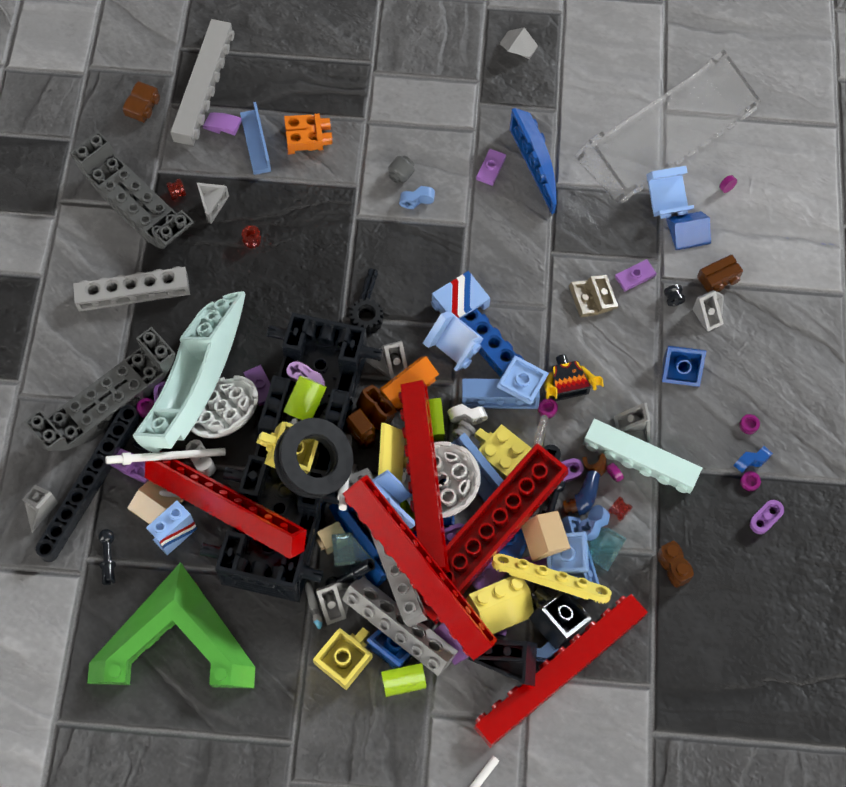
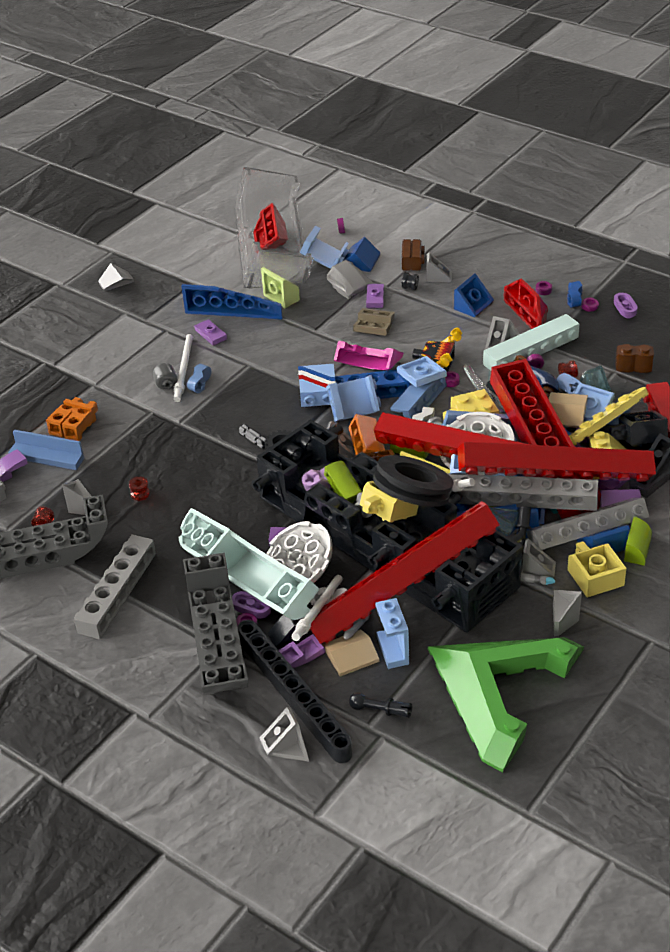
camera: 55 degrees left, 25 degrees down
none -> white bar [174,334,193,402]
none -> red wedge [253,203,288,251]
none -> yellowish green slope [261,267,300,308]
none -> light grey slope [327,260,373,299]
none -> dark pink windscreen [334,341,403,371]
none -> red wedge [504,278,548,329]
none -> light grey slope [553,590,582,636]

